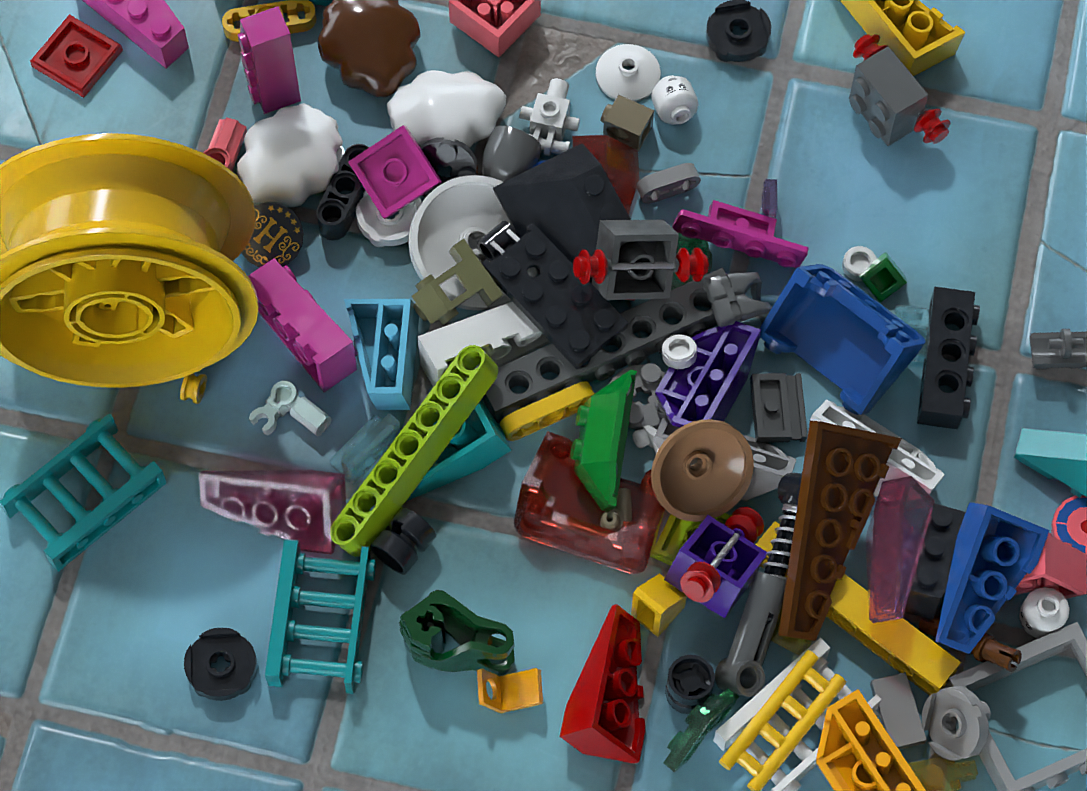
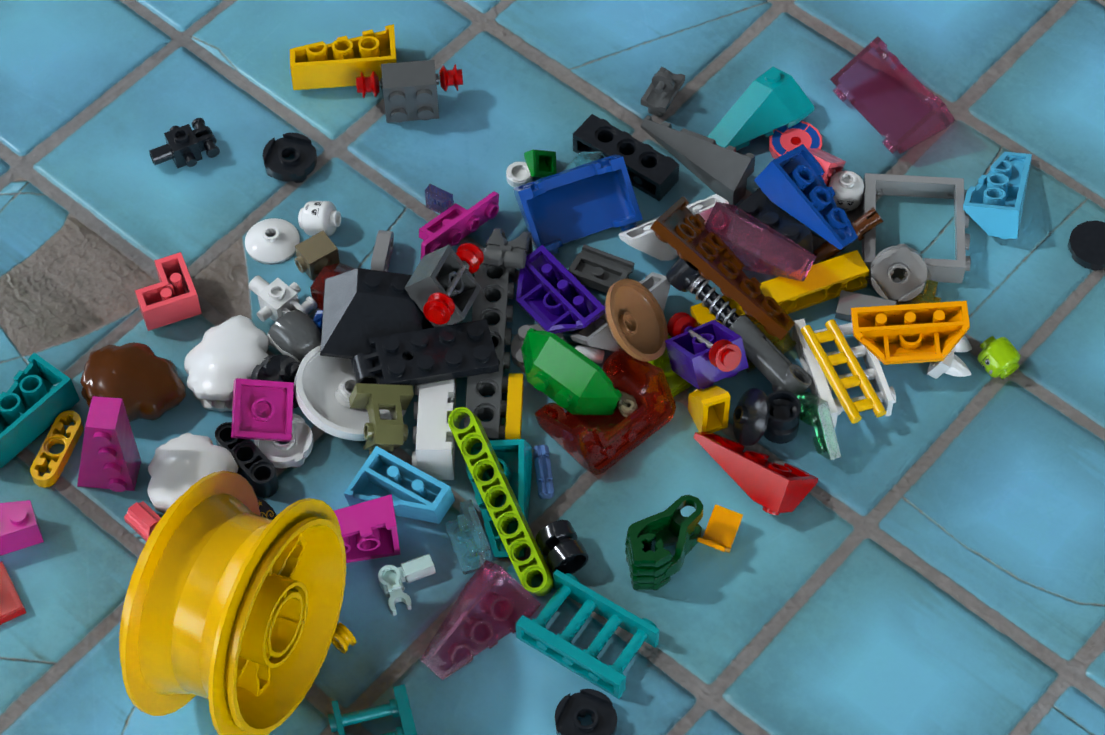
camera: 60 degrees left, 10 degrees down
white tile [662,335,697,369] -> none
none -> medium blue axle [533,444,554,499]
none -> dark grey wedge [641,115,755,208]
none -> black dish [733,388,770,446]

